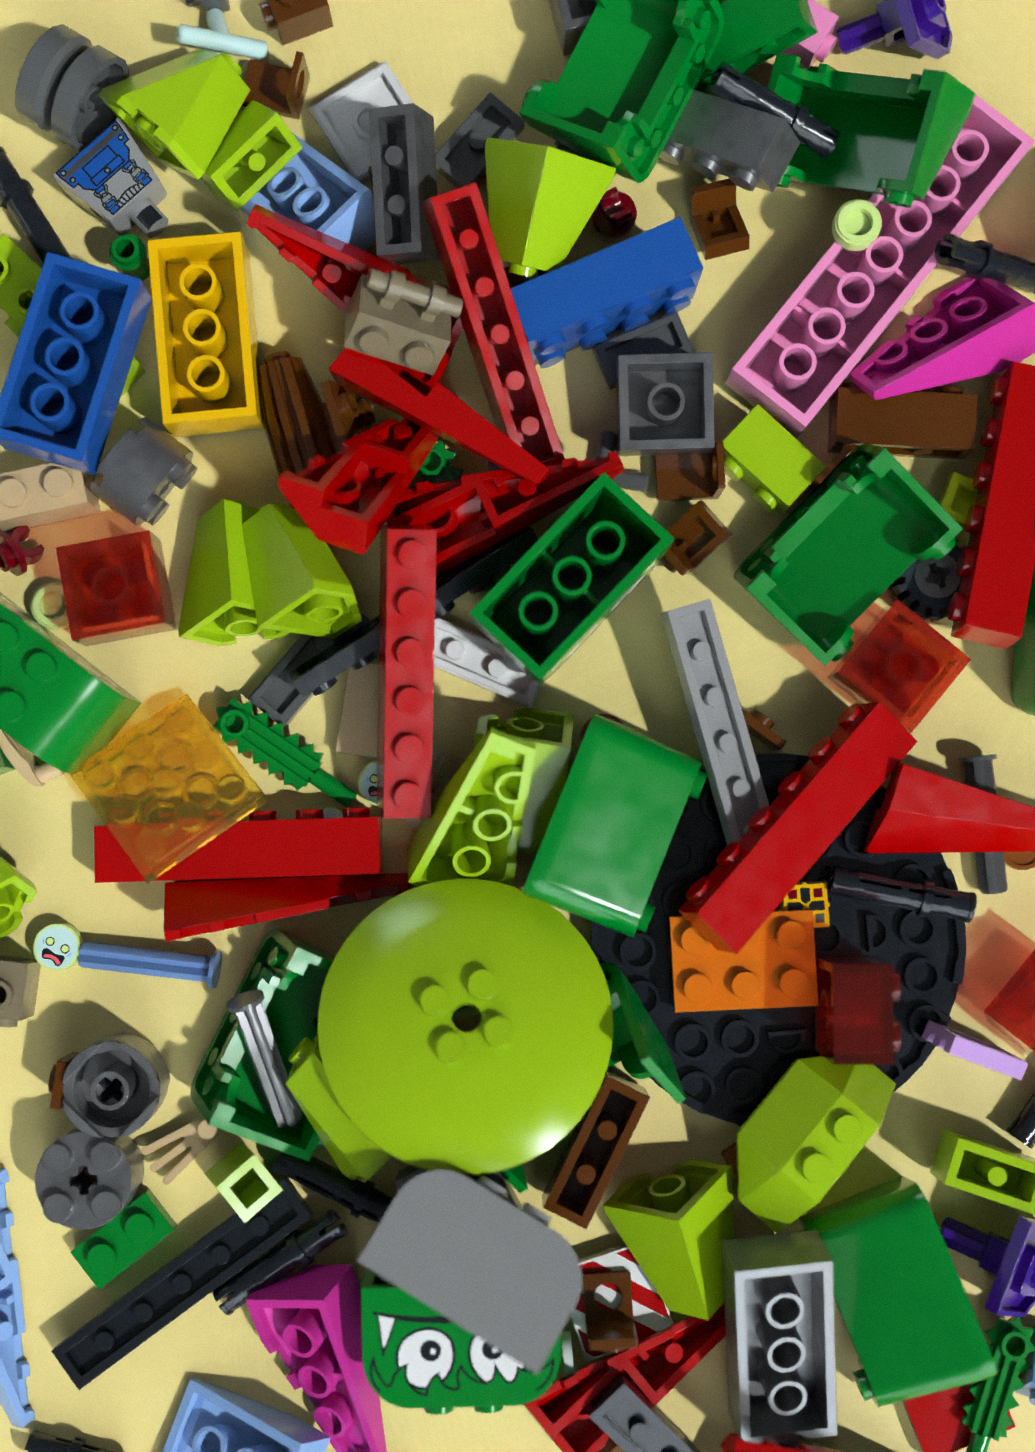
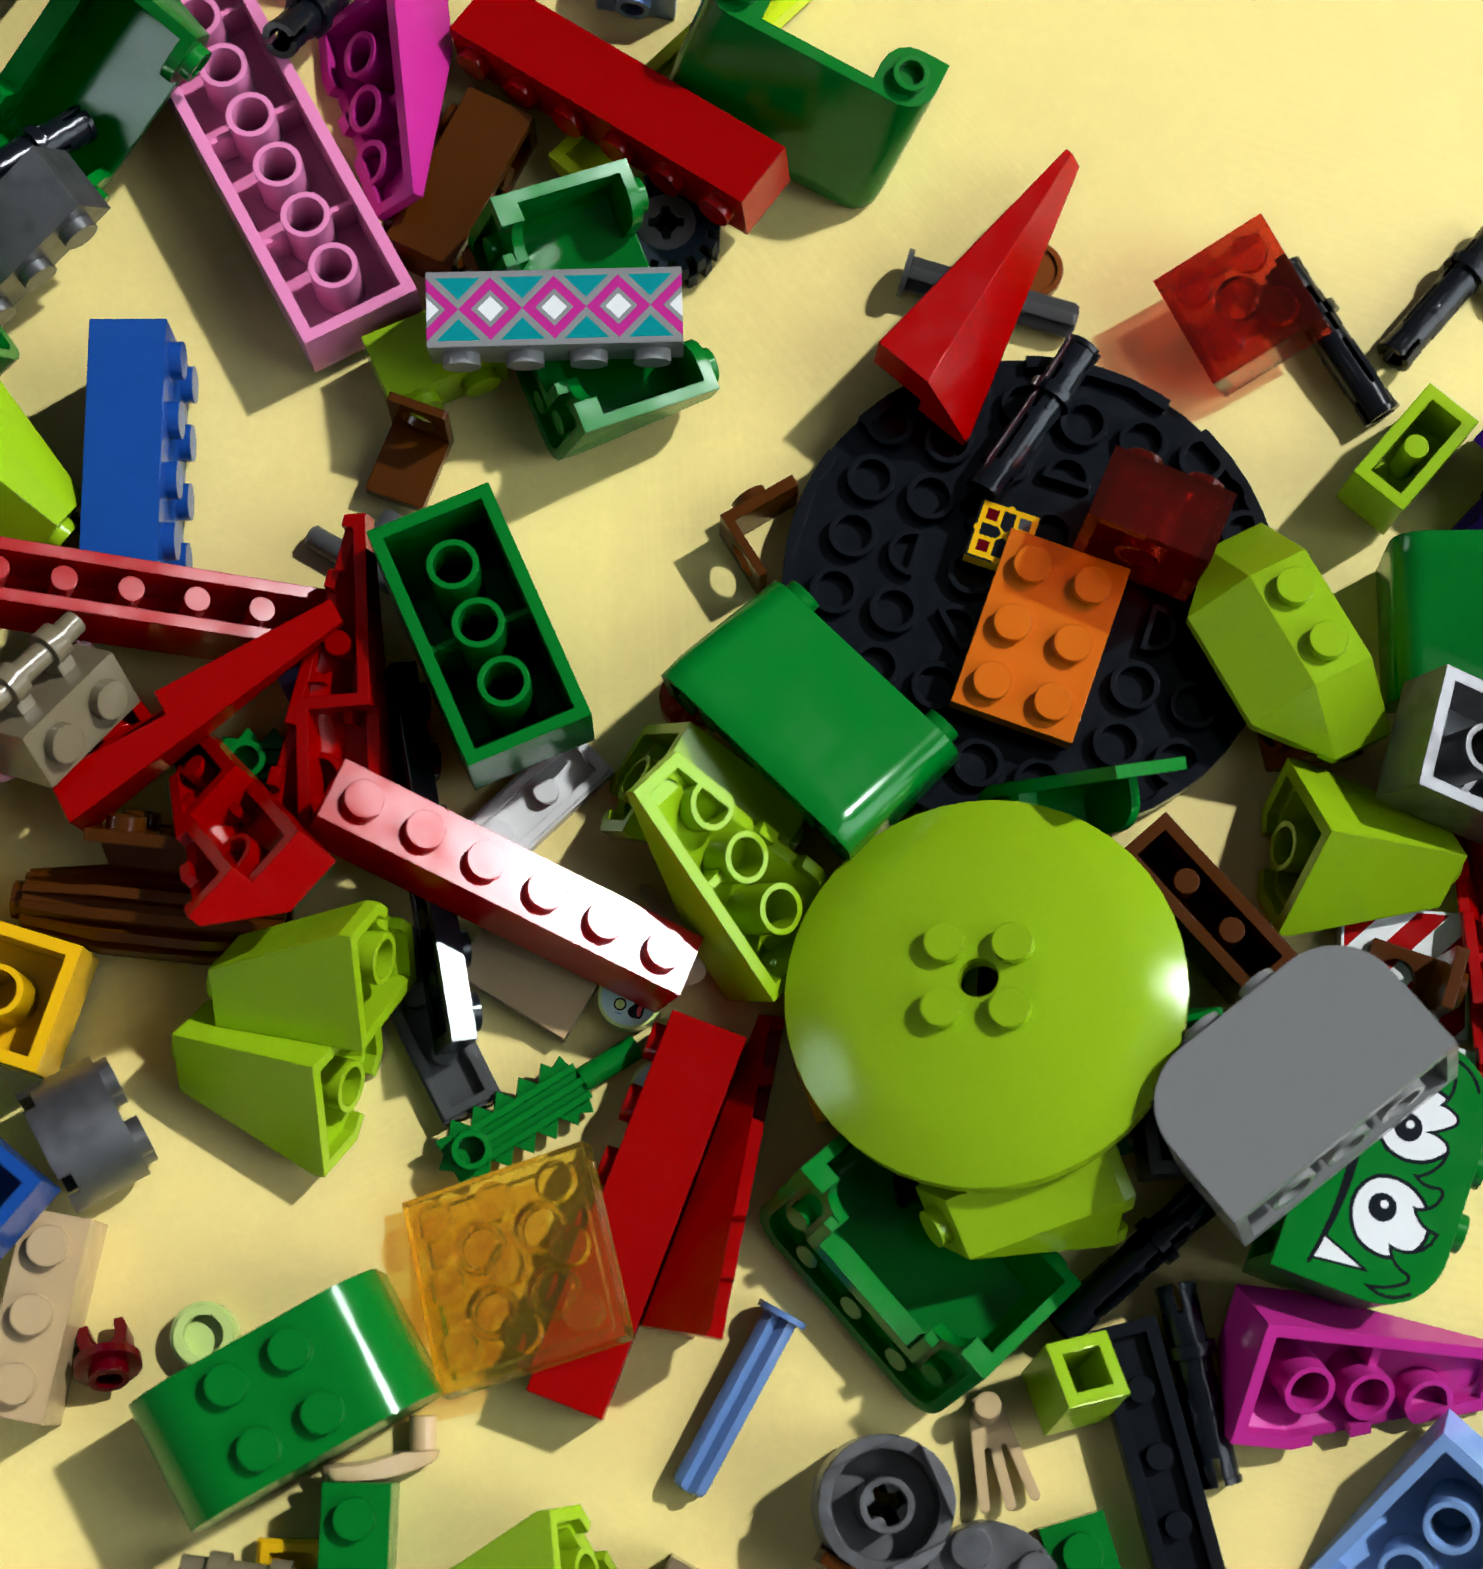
camera: 70 degrees left, 10 degrees down
tile [33,923,84,971] -> none
clear red brick [56,530,177,646] -> none
dark grey axle [226,990,302,1128] -> none
dark red plate [591,187,637,238] -> none
dark grey tile [592,311,694,390] -> none
flat silver brick [616,352,715,456] -> none
reddish brown bracket [660,500,733,576] -> none
light grey plate [661,599,769,846] -> none
red brick [679,702,918,954] -> none
reddish brown bracket [689,178,750,260] -> none
clear red brick [827,599,971,733] -> none
yellowish green tile [832,199,882,251] -> none
lavender tile [922,1020,1028,1080] -> none
none -> brick [425,266,684,372]

